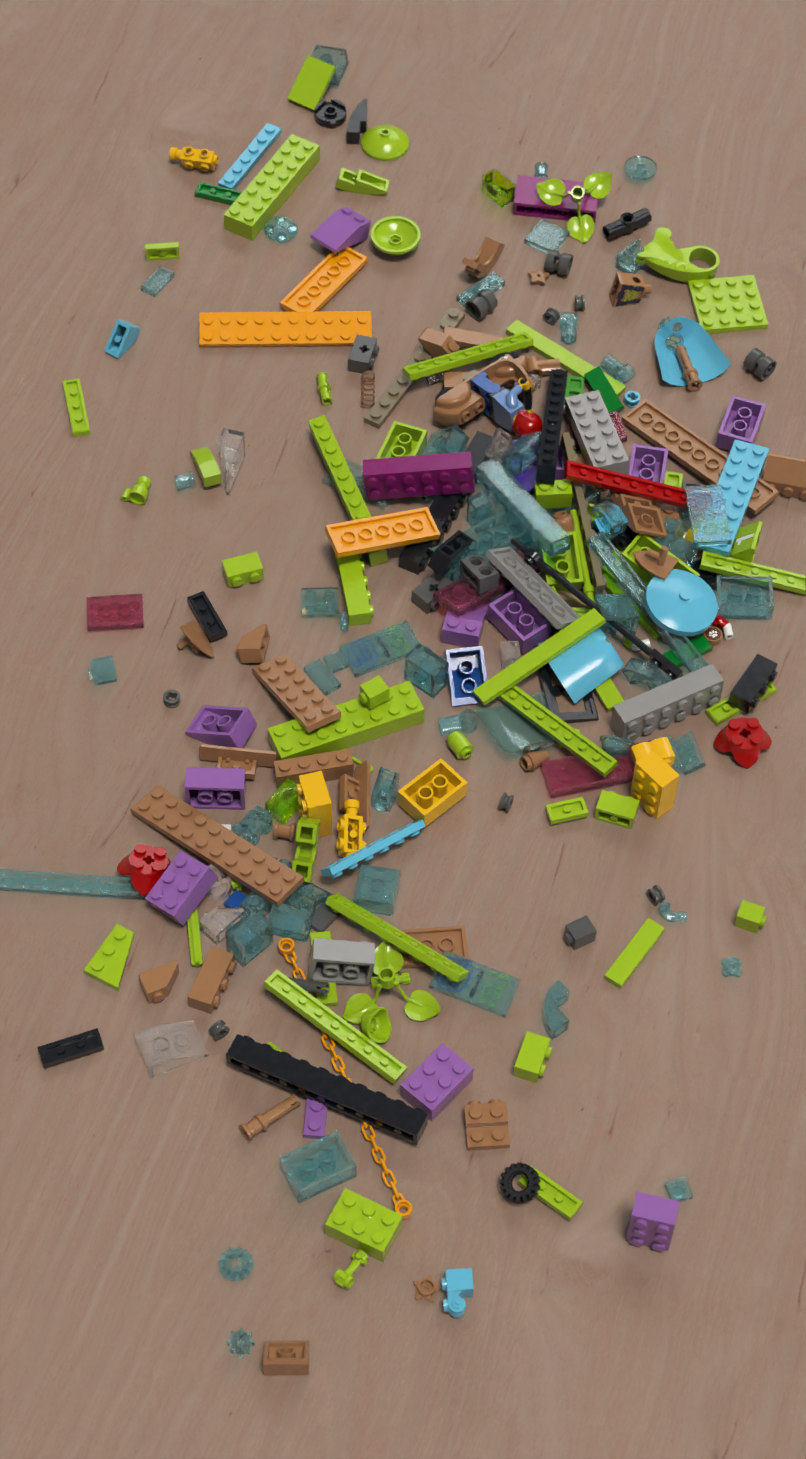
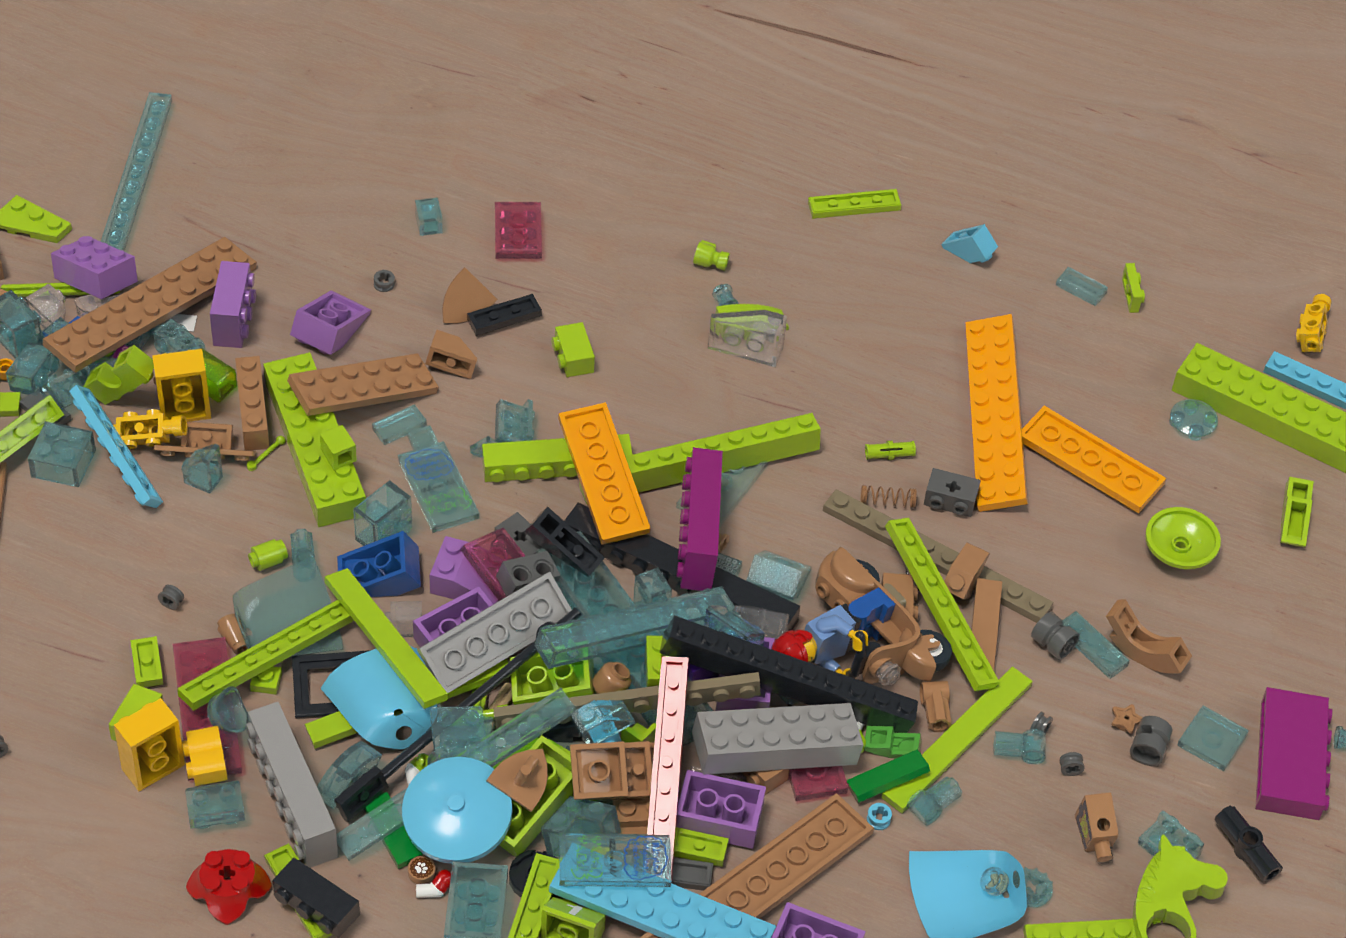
camera: 90 degrees right, 5 degrees down
red brick [117,844,171,896] -> none
green tile [195,182,242,205] -> none
medium nougat bracket [199,744,277,780] -> none
medium lavender slope [310,207,371,253] -> none
lime brick [376,421,427,459] -> none
yellow brick [398,758,468,828] -> none
clear neon green piece [481,168,515,207] -> none
lime plant [536,172,612,243] -> none
medium nougat pin [675,345,703,391] -> none

